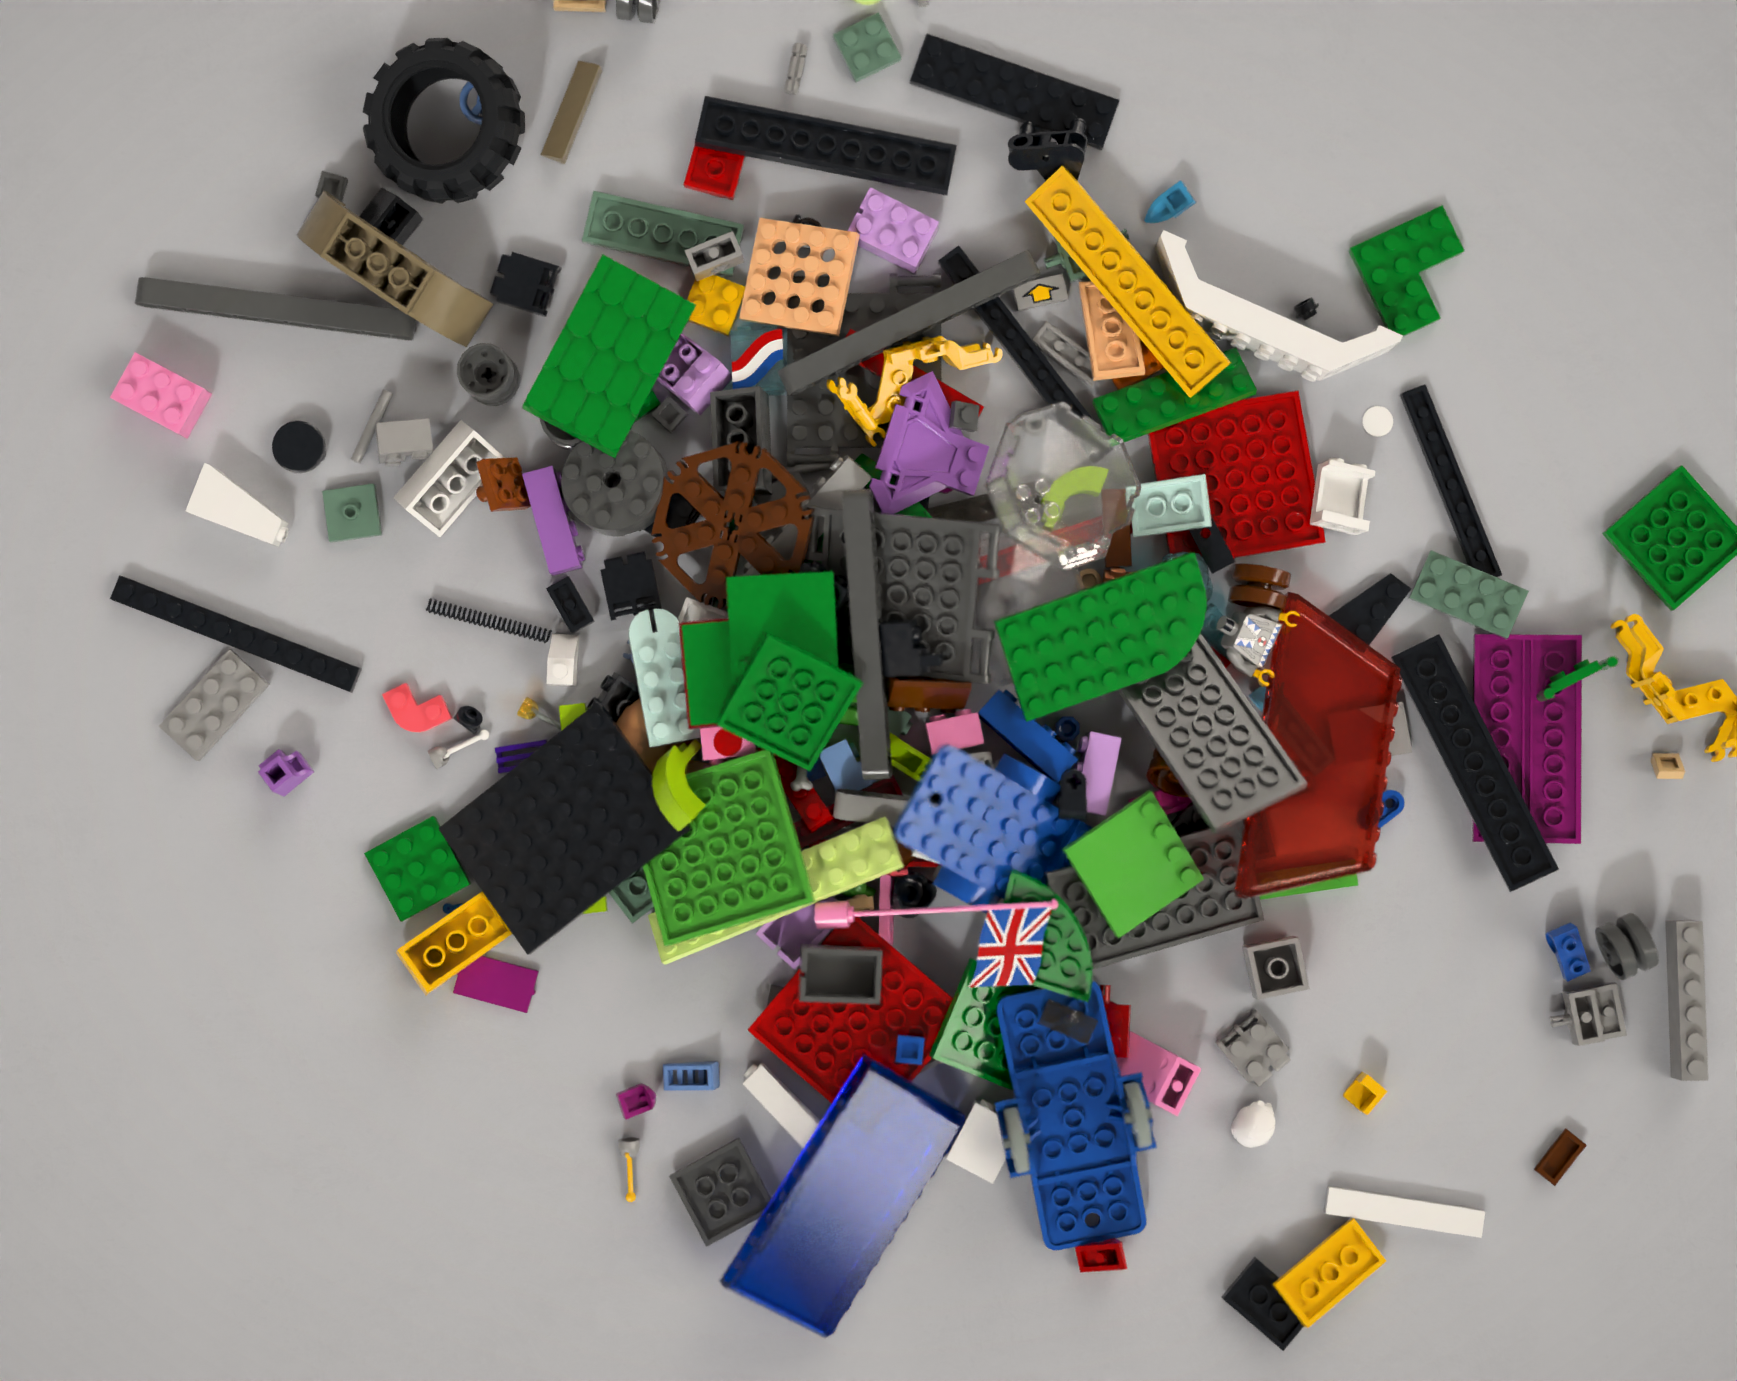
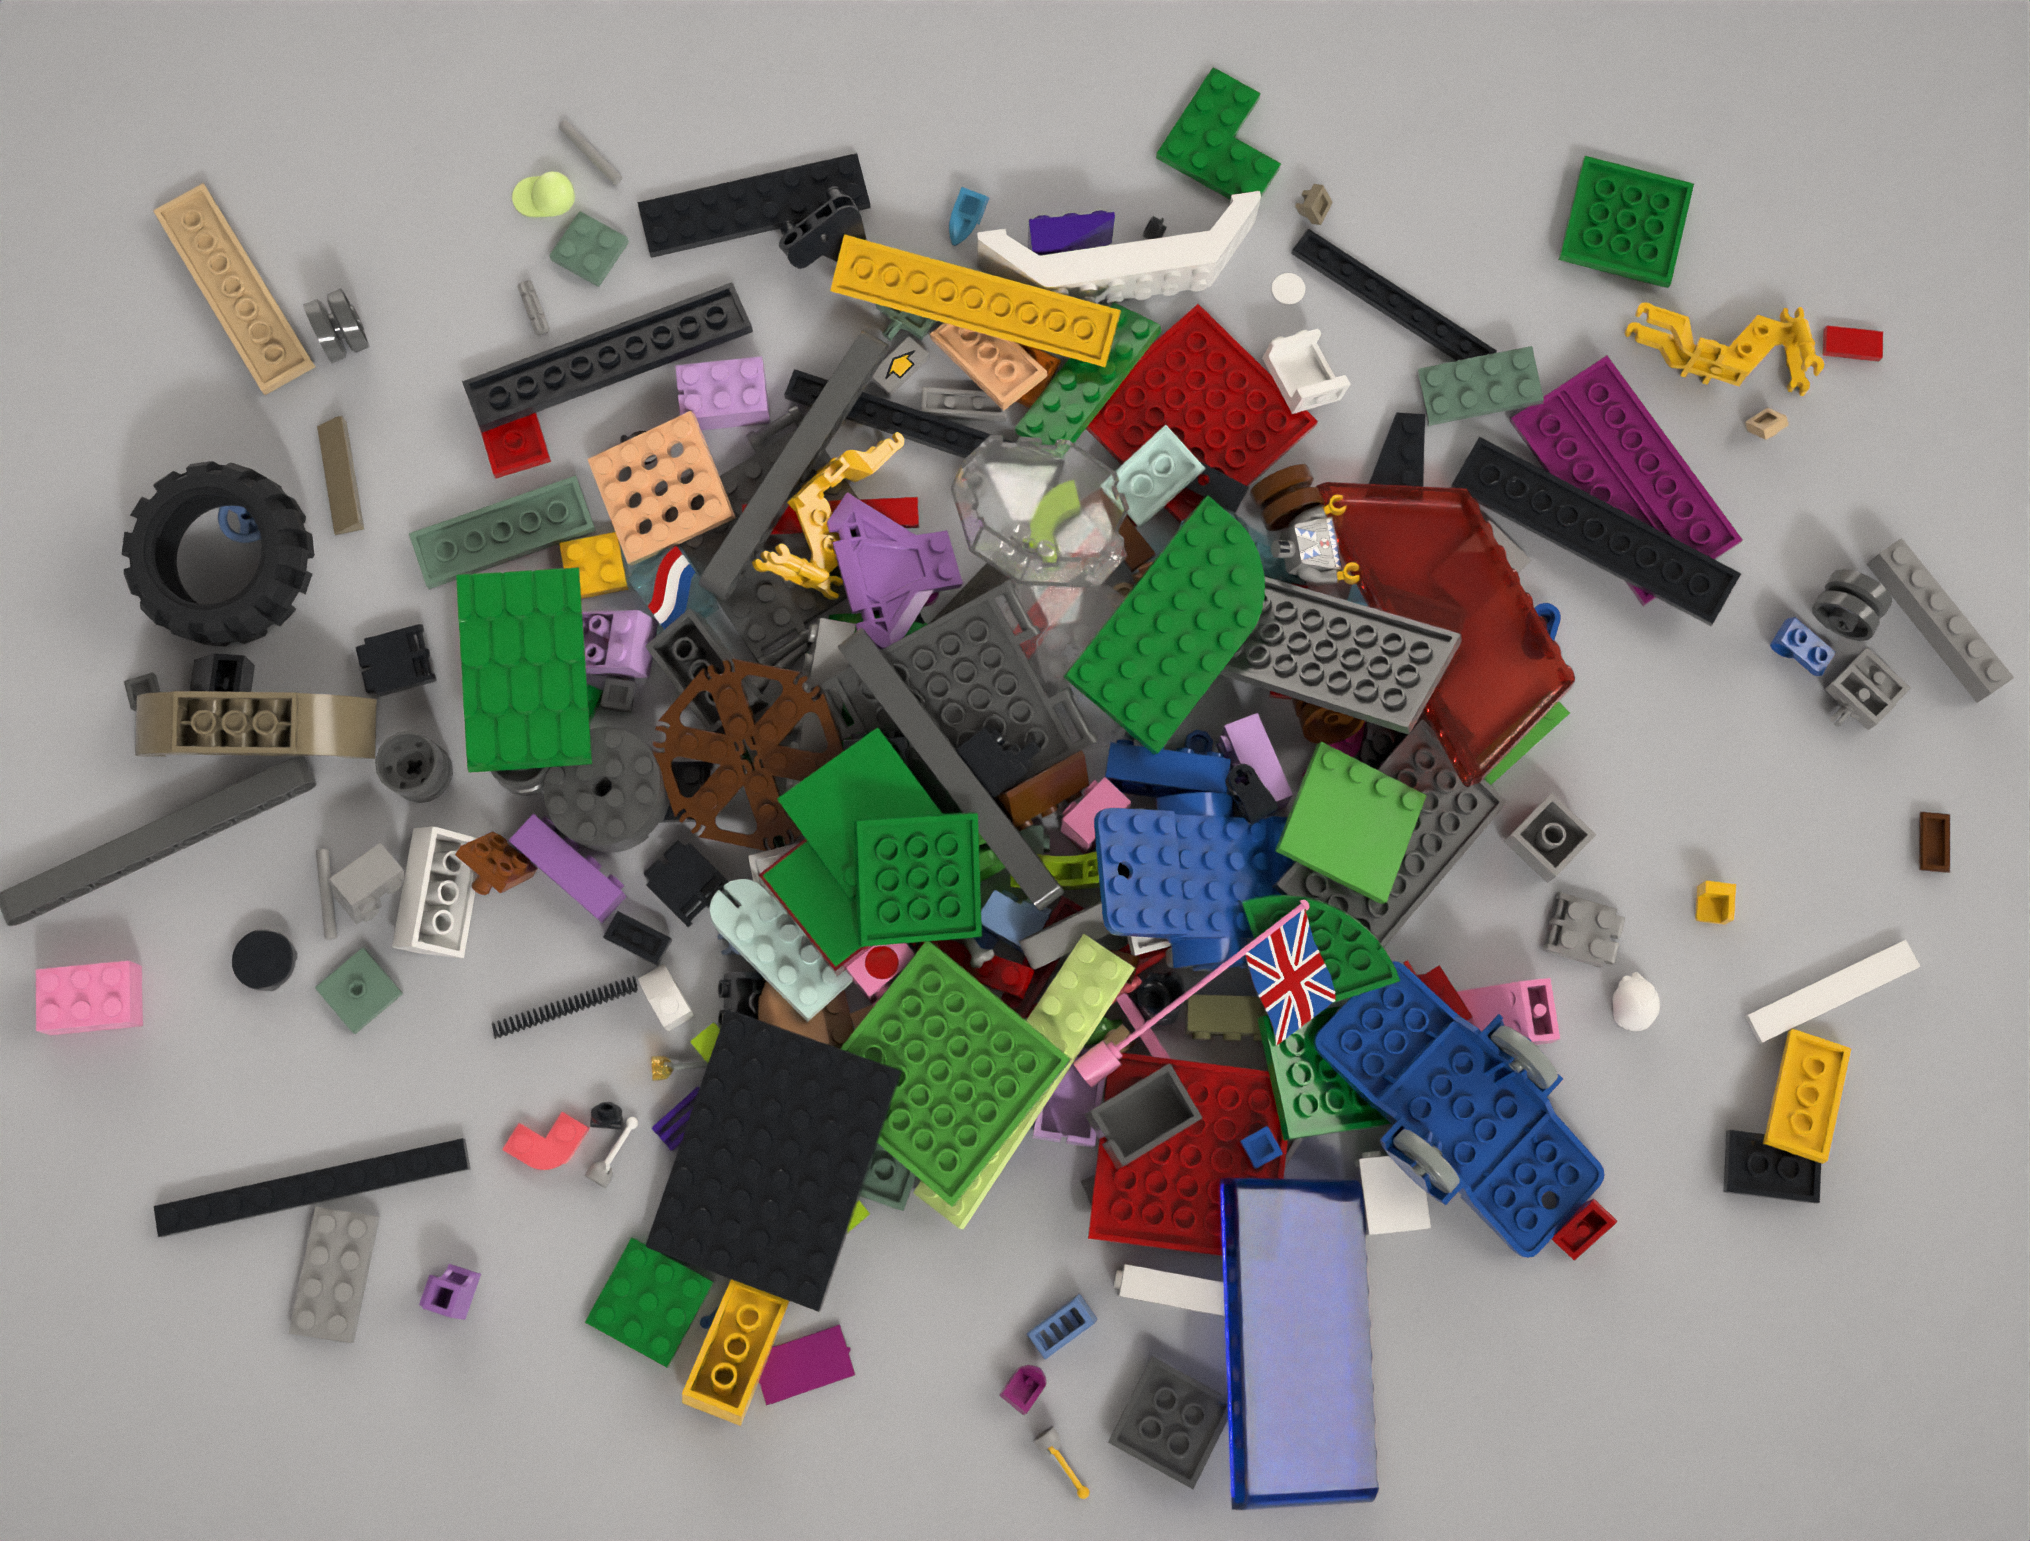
camera: 35 degrees left, 10 degrees down
white slope [186,463,289,547] -> none
lime arch [652,739,706,832] -> none
light grey brick [685,231,744,281] -> none
dark grey plate [949,401,980,432] -> none
clear smoke piece [1038,999,1098,1045] -> none
green plate [1536,656,1618,702] -> none
none -> dark purple slope [1028,210,1115,256]
none -> olive brick [1185,994,1268,1042]
none -> dark tan tile [1295,184,1333,225]

